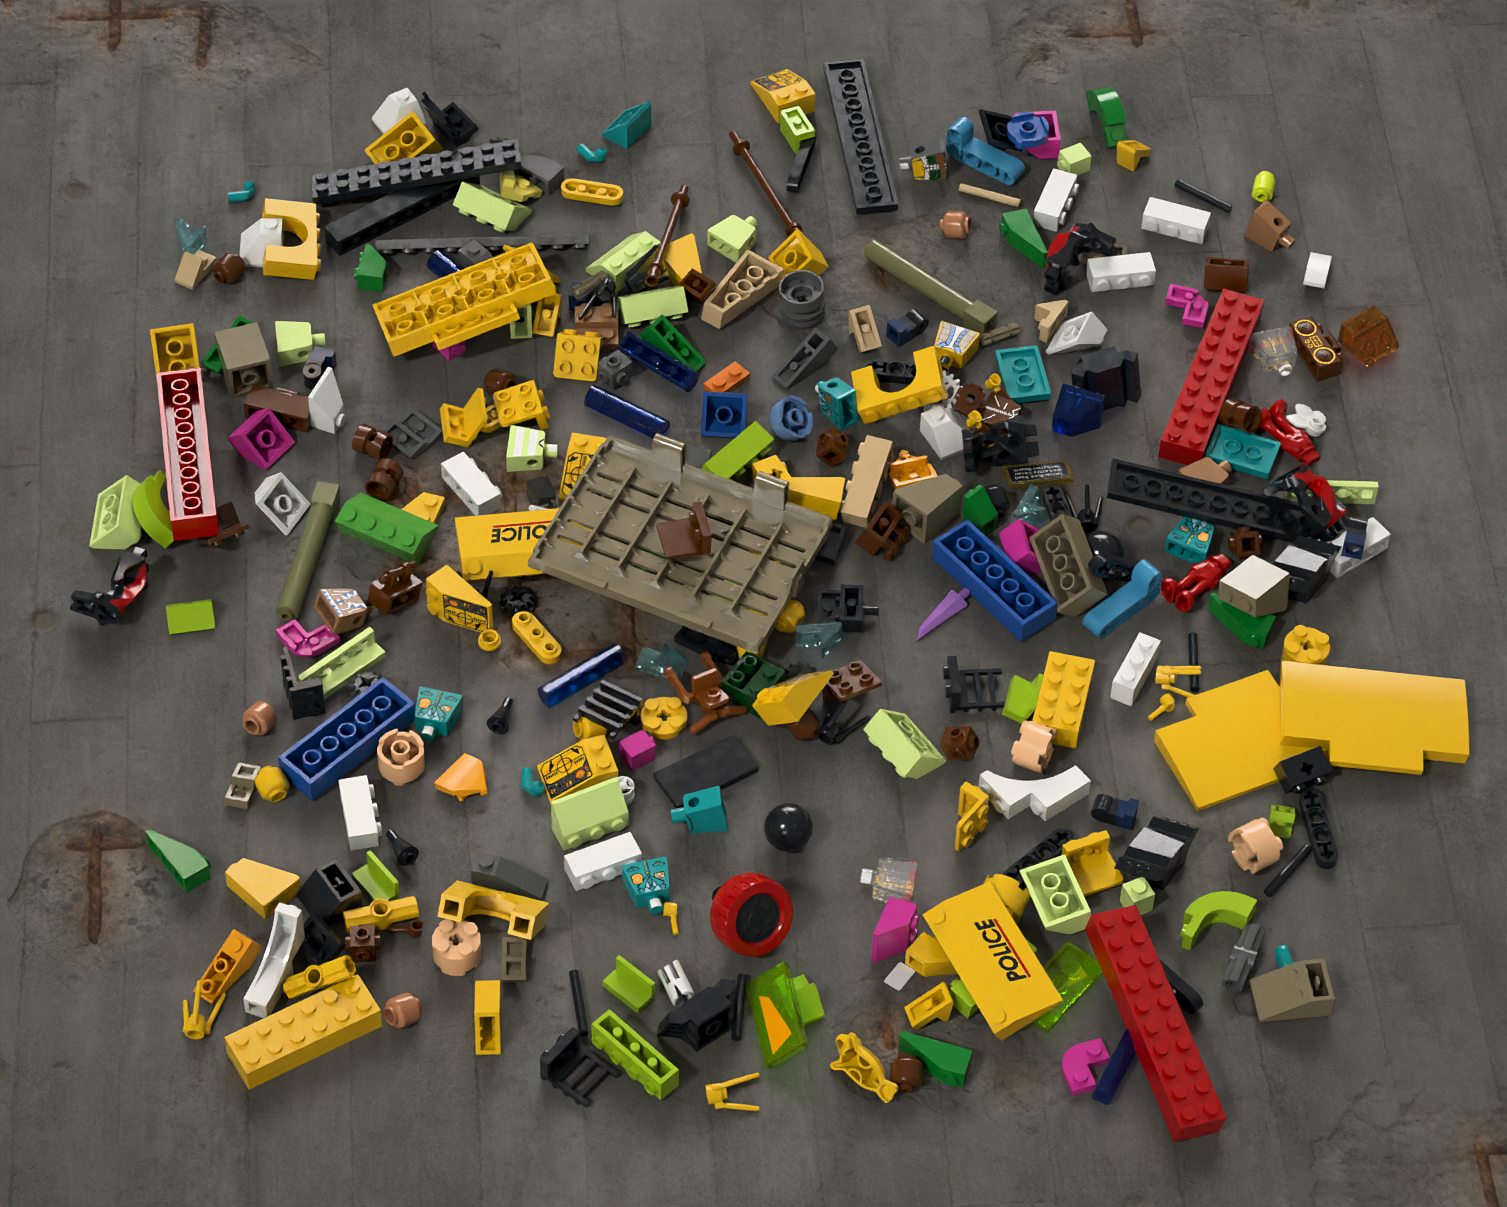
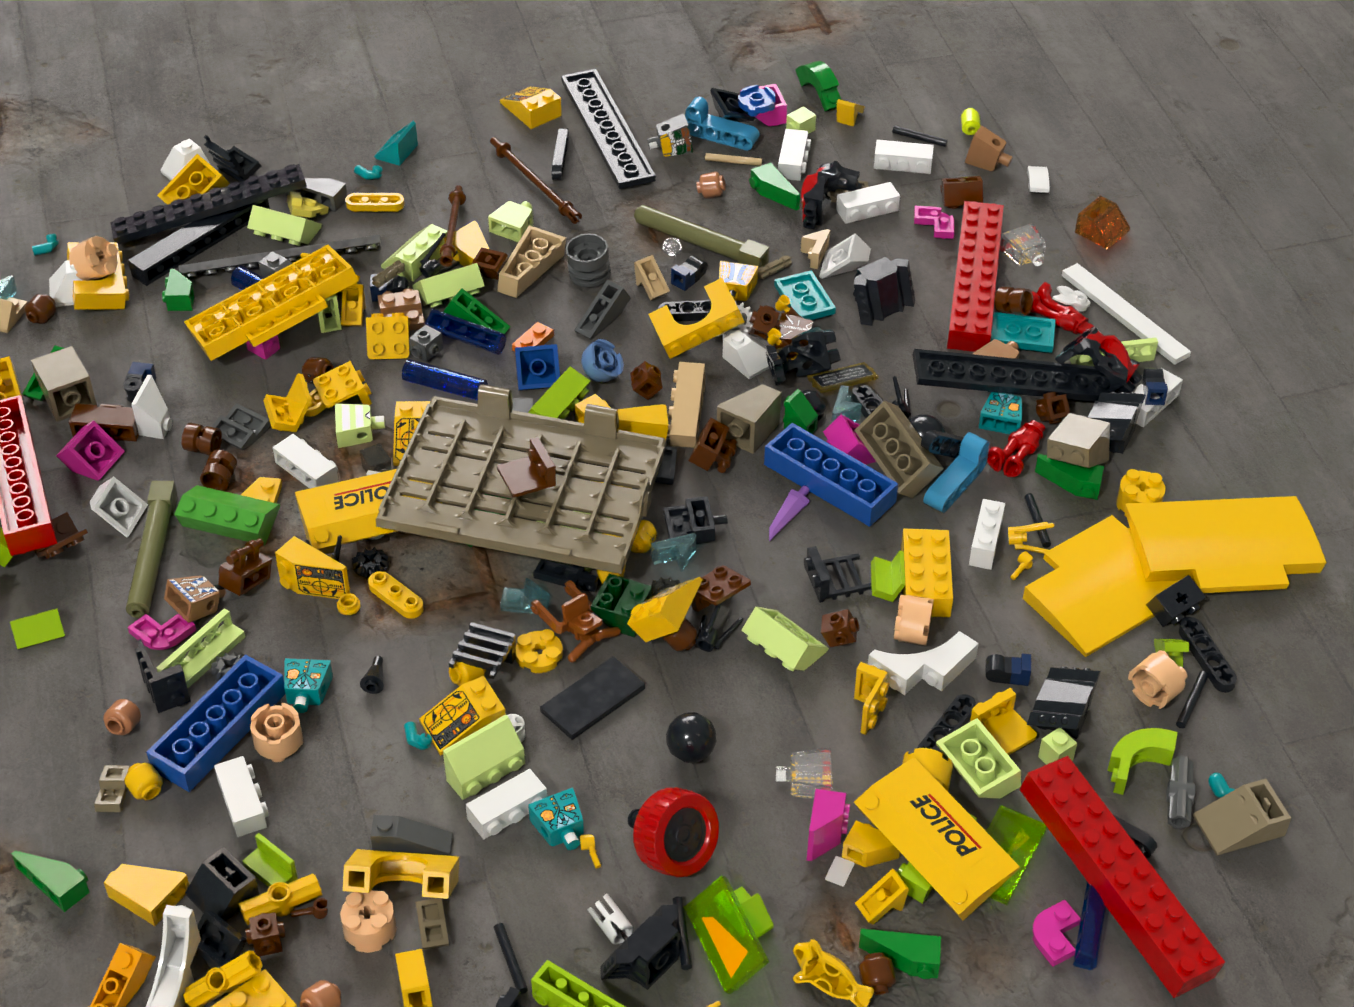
camera: 10 degrees left, 5 degrees down
yellowish green torso [275,321,326,366] -> none
black cone [386,829,419,866] -> none
light orange slope [434,753,488,802] -> none
clear blue brick [537,643,623,709] -> none
black plant [578,278,618,320] -> none
lime panel [602,955,655,1014] -> none
dark pink brick [619,730,657,771] -> none
teal torso [671,786,728,833] -> none
yellow slope [768,229,828,278] -> none
lime panel [780,106,815,155] -> none
teal torso [815,378,858,431] -> none
light orange slope [889,450,938,490] -> none
clear blue slope [1051,383,1105,437] -> none
reddish brown piece [1287,316,1344,382] -> none
none -> light nougat brick [69,236,118,281]
none -> clear plate [662,238,682,256]
none -> white tile [1062,263,1191,365]

